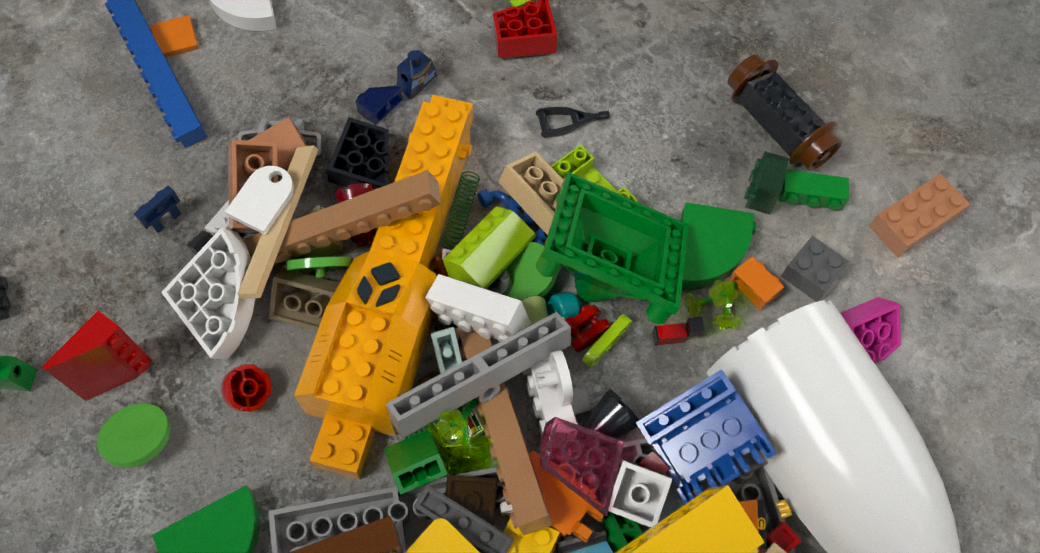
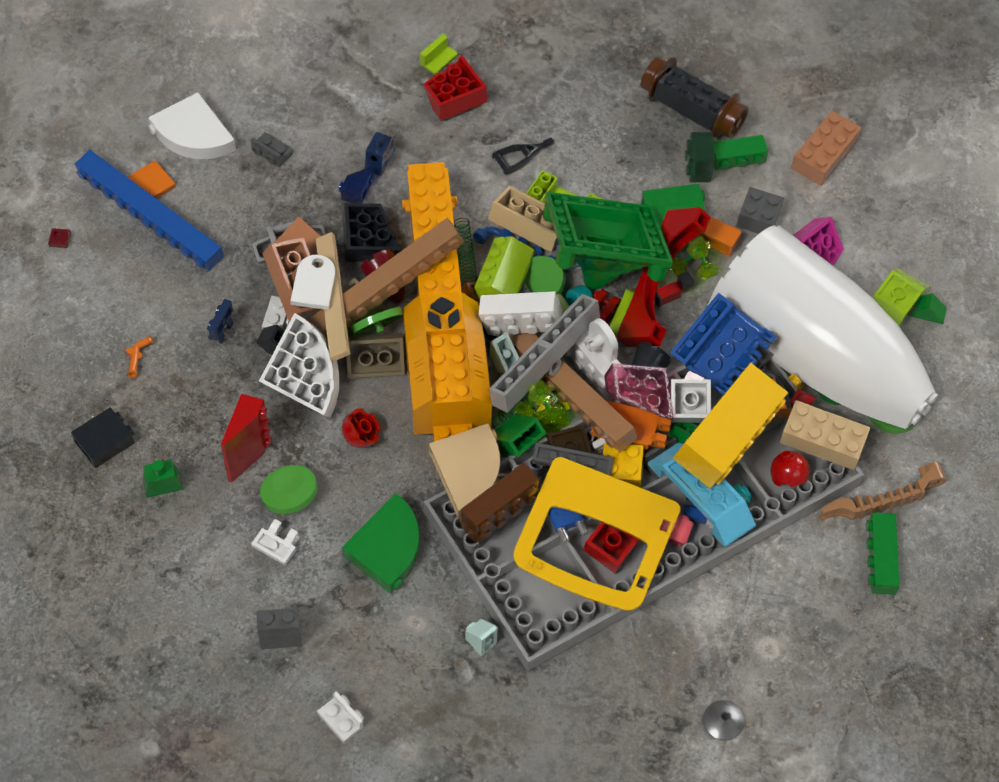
camera: 20 degrees left, 5 degrees down
none -> dark red tile [48,228,71,248]
none -> orange piece [124,336,153,378]
none -> dark grey bracket [251,132,293,167]
none -> white plate [251,519,300,566]
none -> tan brick [429,423,500,519]
none -> red arch [616,207,711,347]
none -> lime slope [872,268,930,328]
none -> green slope [907,293,947,324]

